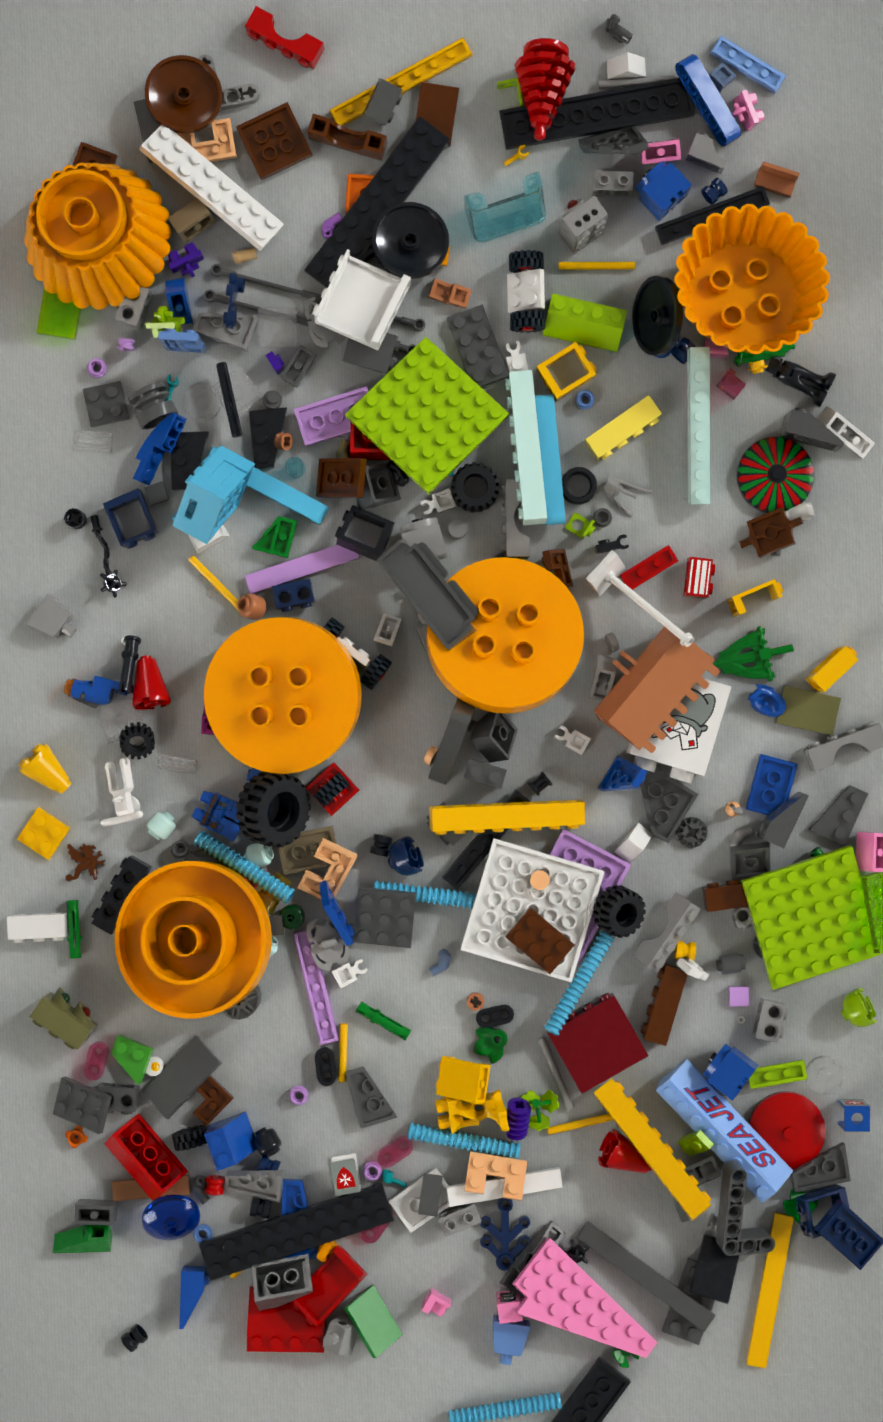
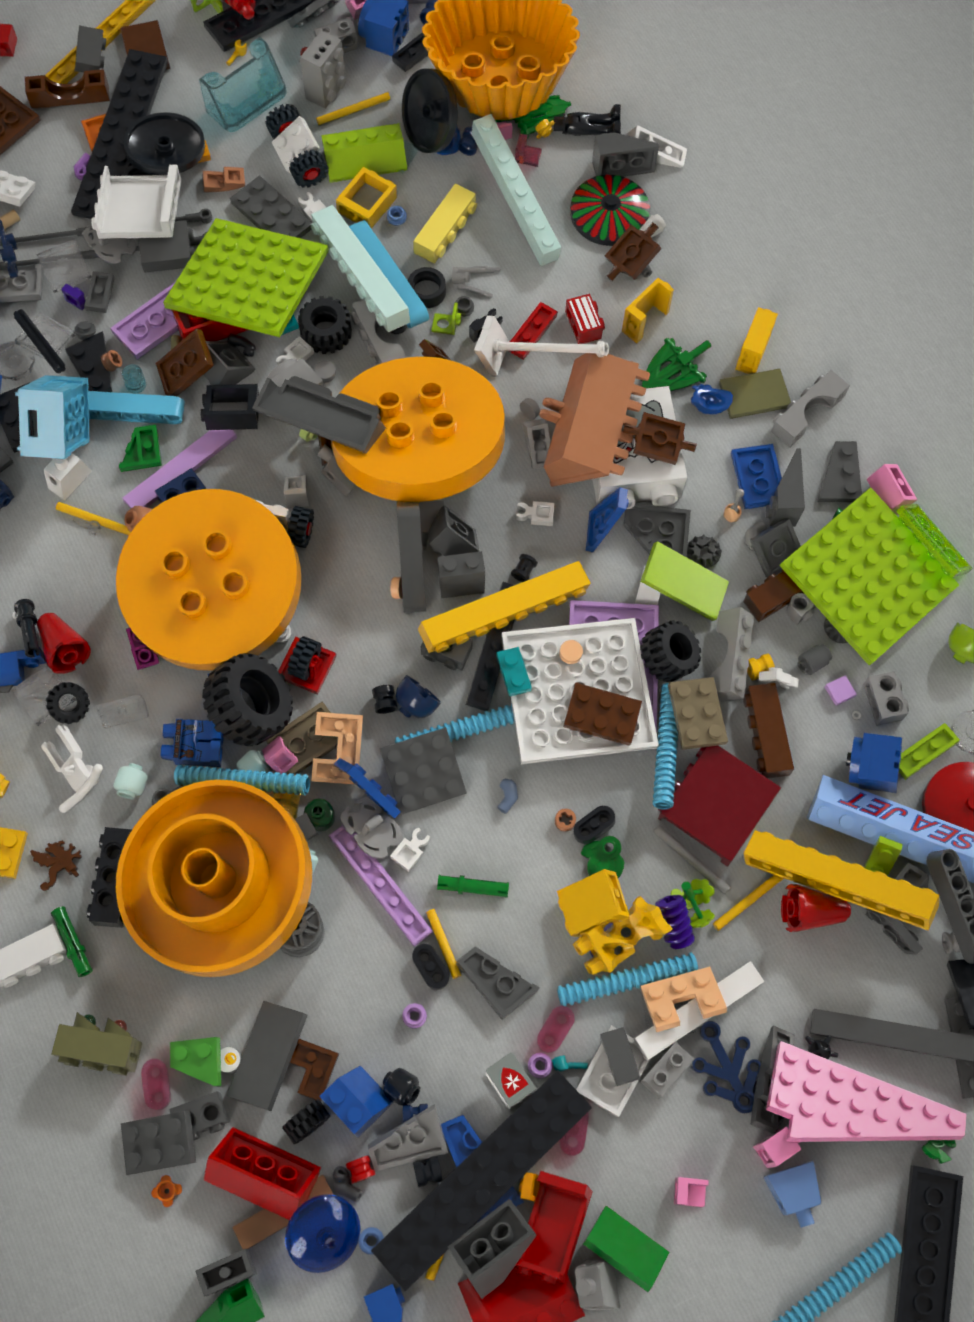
camera: 30 degrees left, 20 degrees down
none -> bright pink panel [262,736,298,774]
none -> teal plate [496,647,532,697]
none -> reddish brown plate [623,412,697,465]
none -> lime tile [640,541,729,621]
none -> dark tan plate [668,677,728,750]

